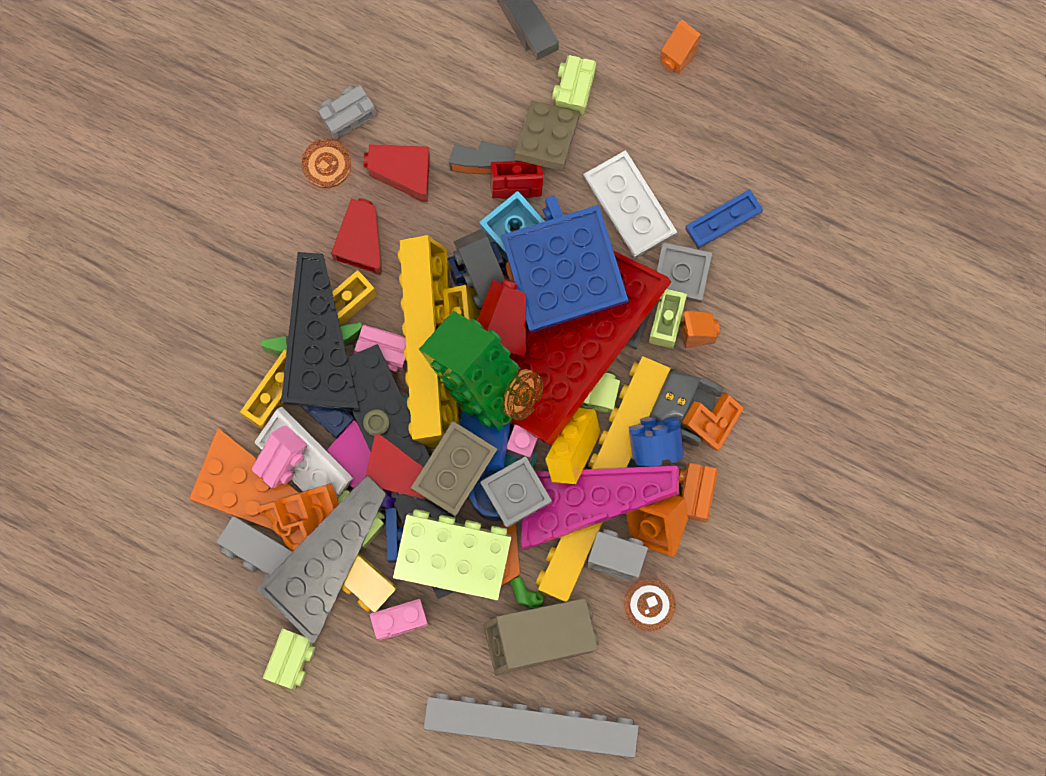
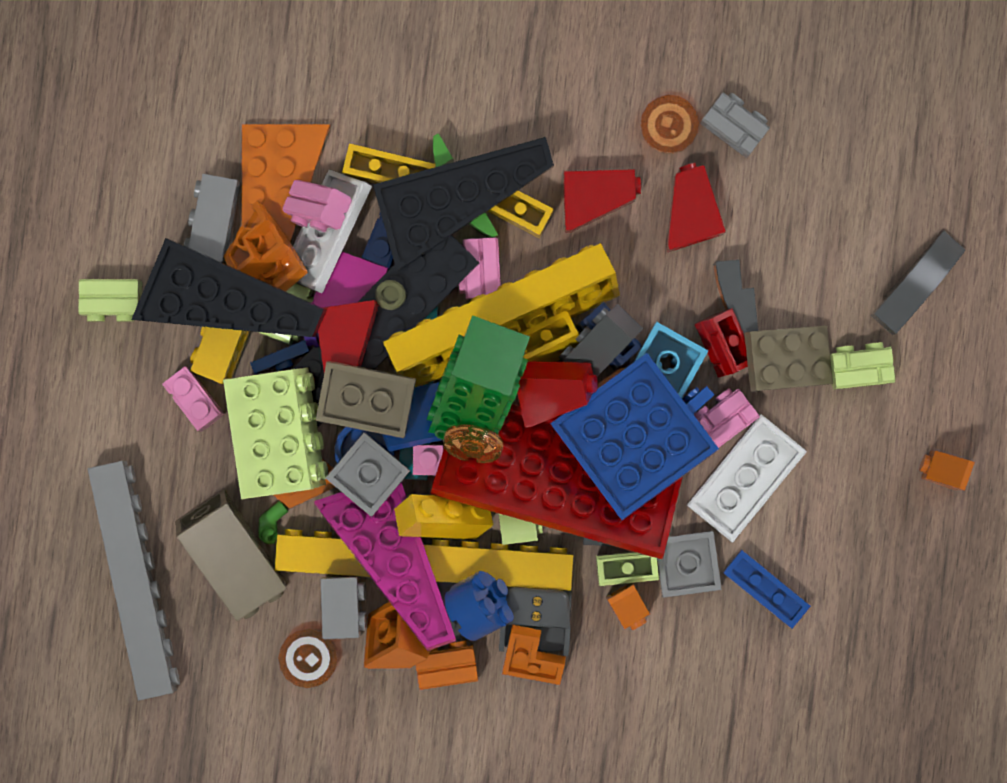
camera: 75 degrees right, 10 degrees up
none -> bright pink brick [694,388,760,448]

